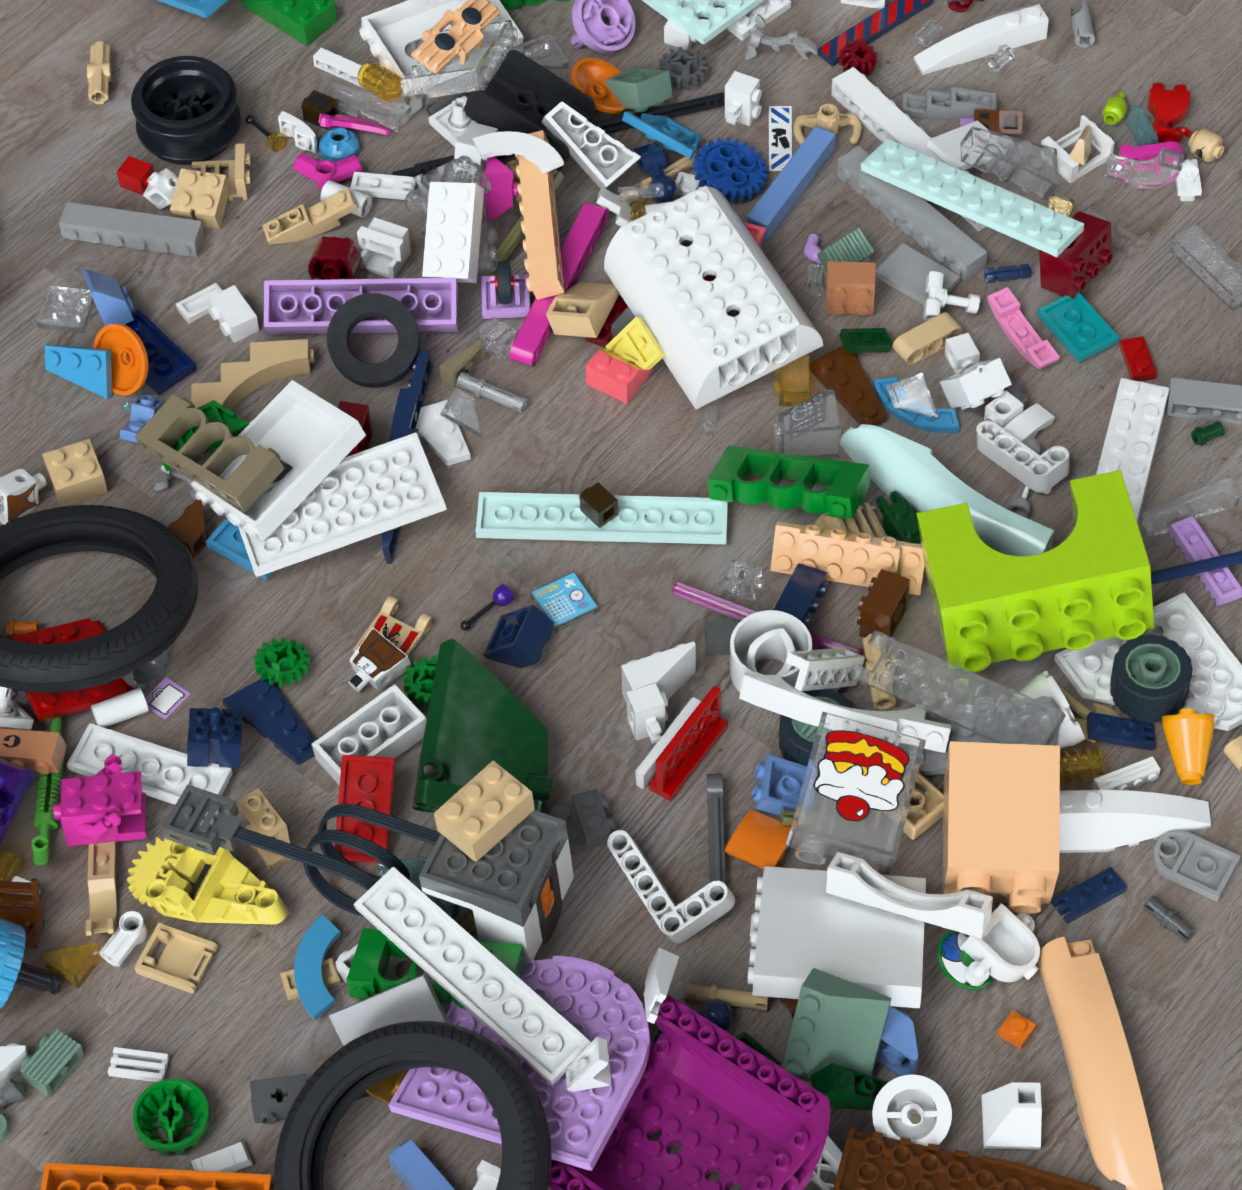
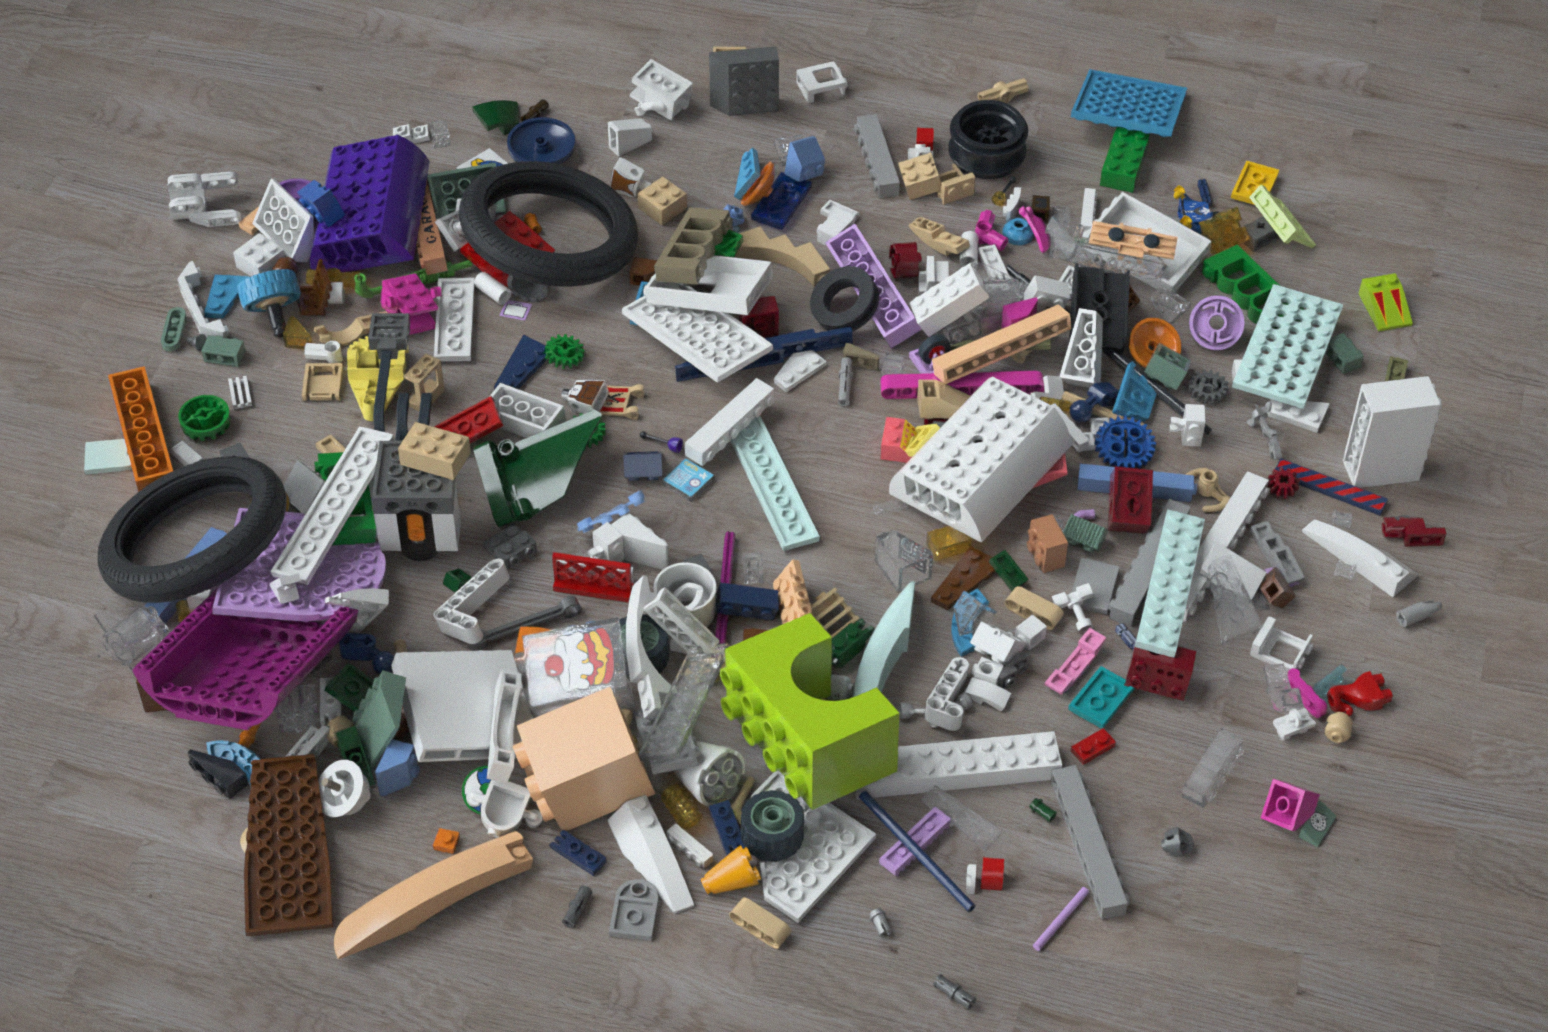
camera: 65 degrees right, 5 degrees down
dark blue brick [187,707,242,768] -> none
dark azure tile [294,914,341,1021] -> none
clear yellow piece [357,61,404,102] -> none
clear slope [440,388,482,438] -> none
white tile [473,131,564,174] -> none
dark brown brick [579,482,619,528] -> none
clear axle [617,183,665,202] -> none
green fence [708,445,871,519] -> none
white sticker [769,106,792,171] -> none
white slope [981,1082,1042,1149] -> none
clear yellow tile [1047,193,1075,217] -> none
tan slope [1069,125,1091,166] -> none
lime plant [1102,92,1127,125] -> none
none -> dark green slope [443,568,472,593]
none -> light blue plant [577,490,645,533]
none -> white brick [685,378,774,466]
none -> dark red piece [1107,467,1153,534]

